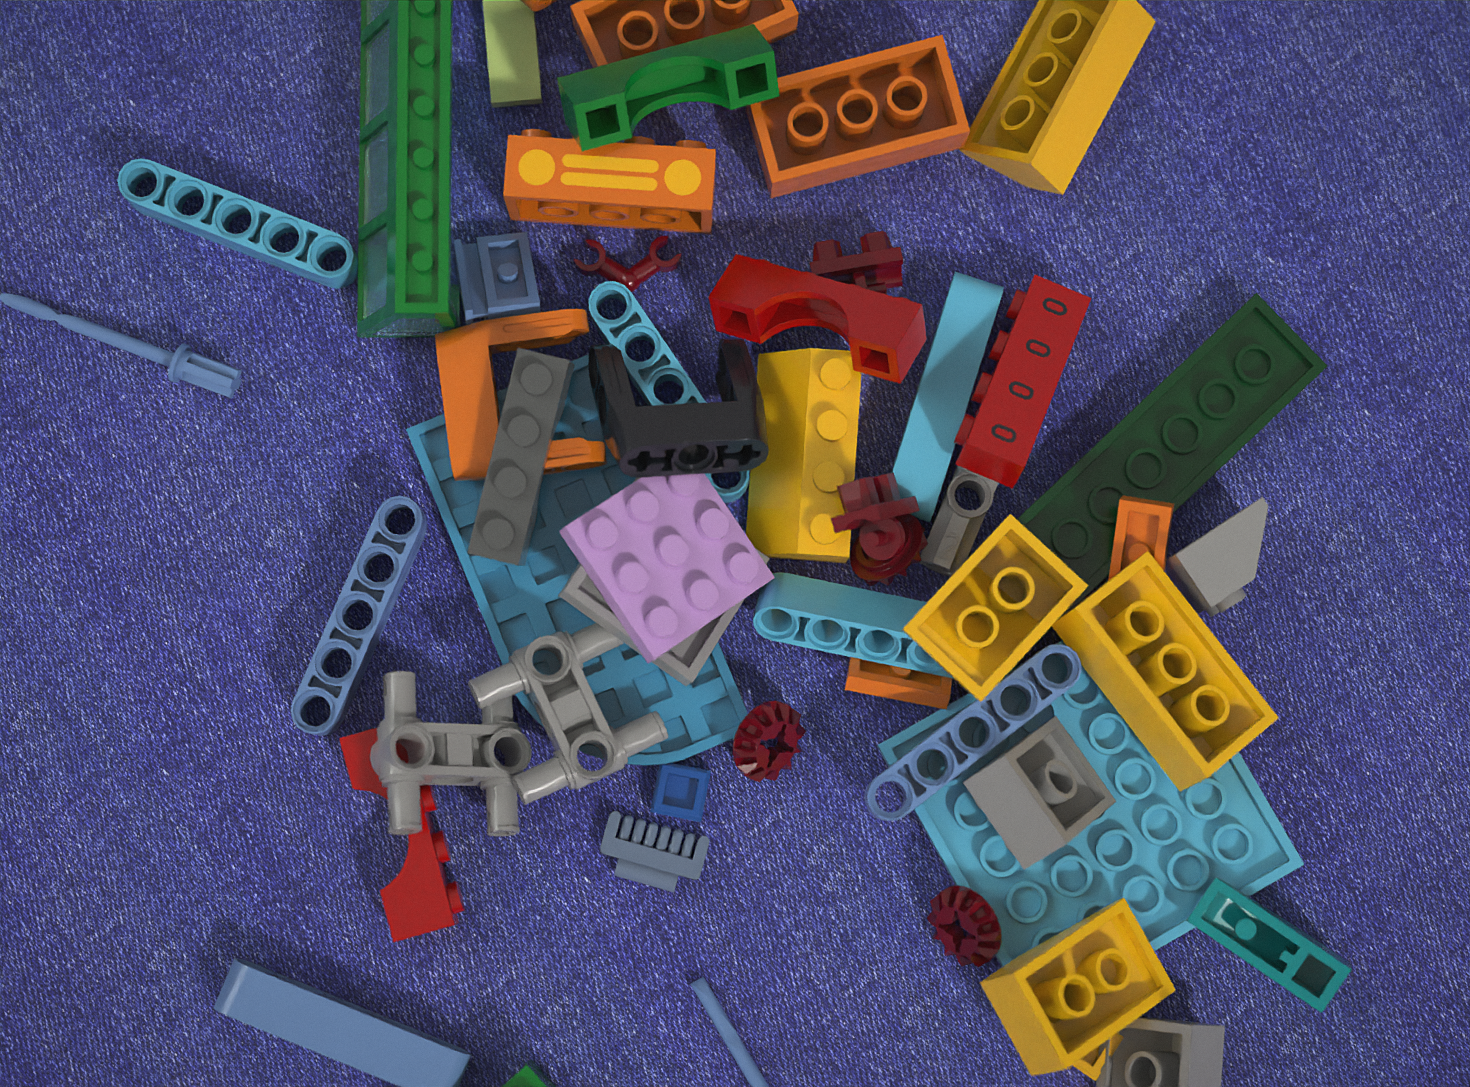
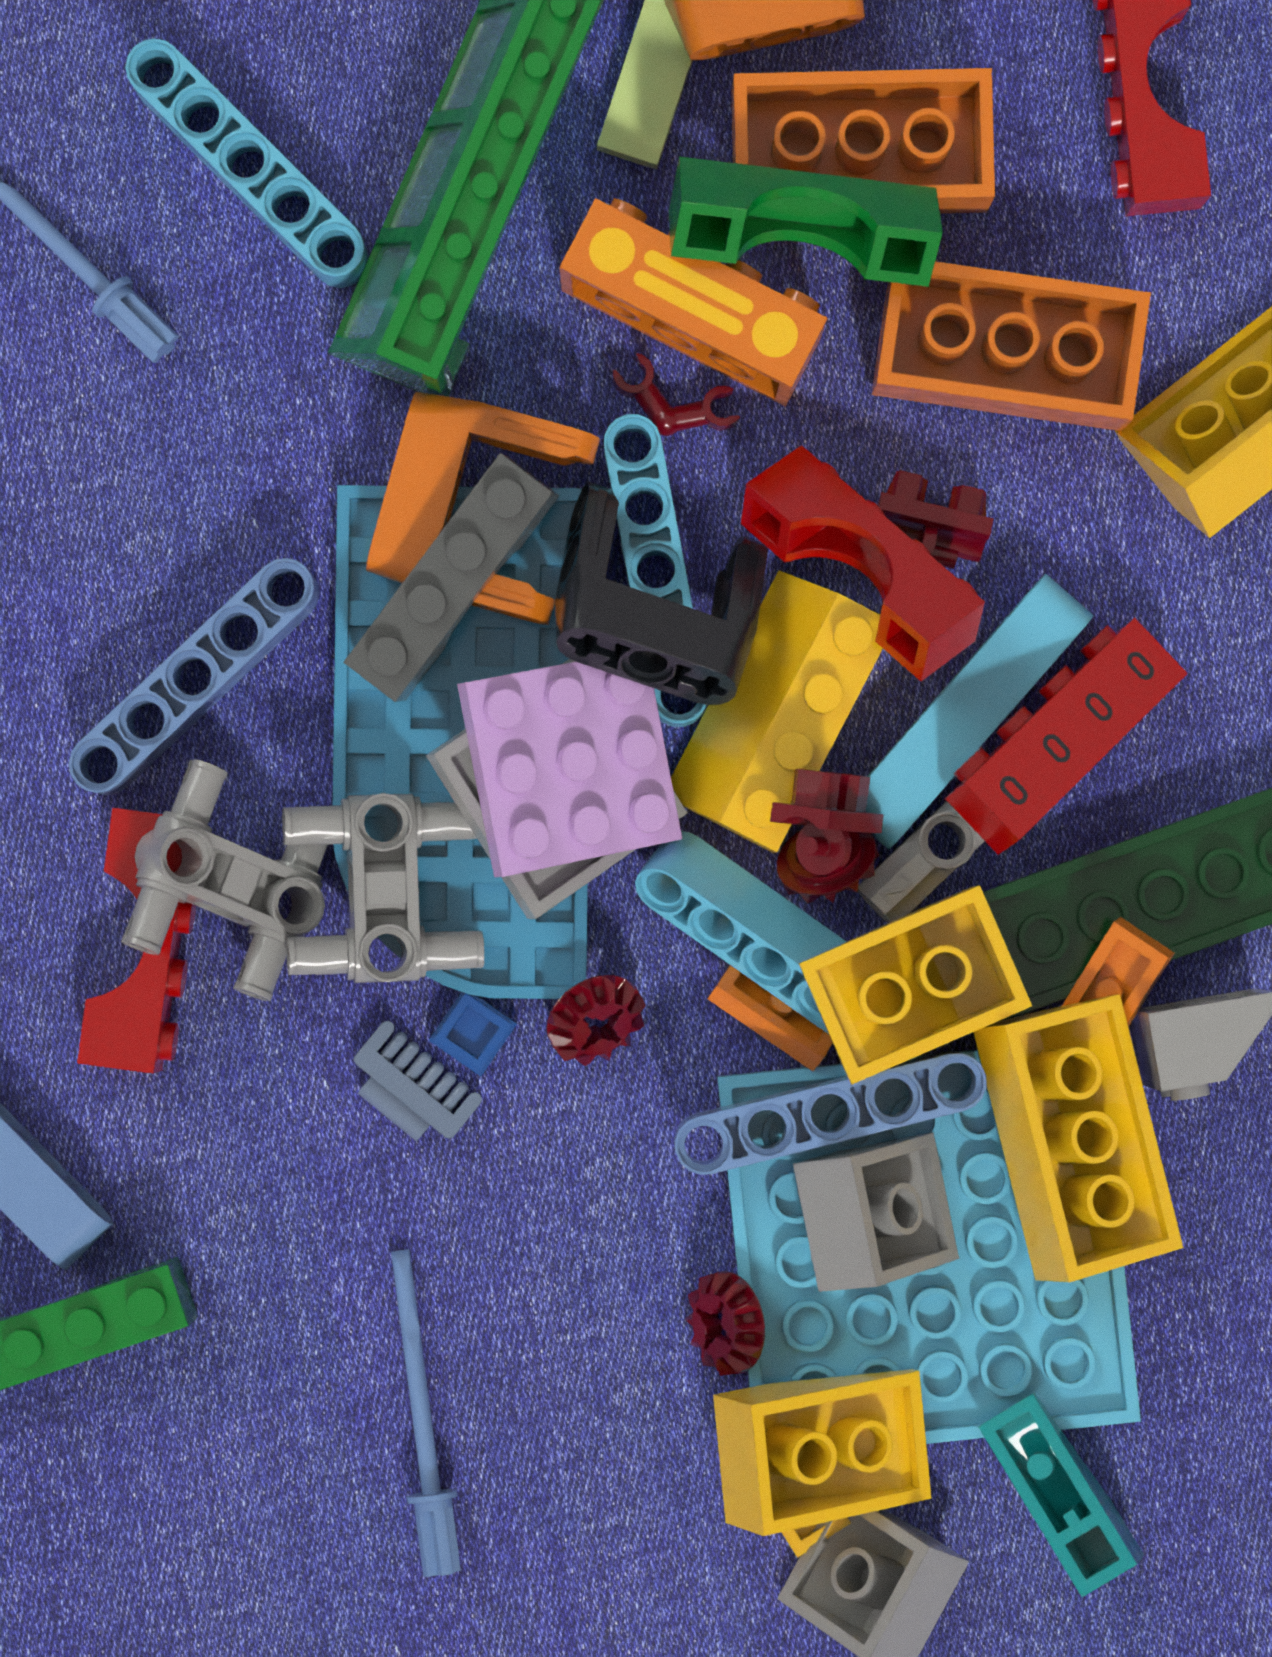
camera: 25 degrees right, 5 degrees up
medium blue plate [454,232,540,325] -> none

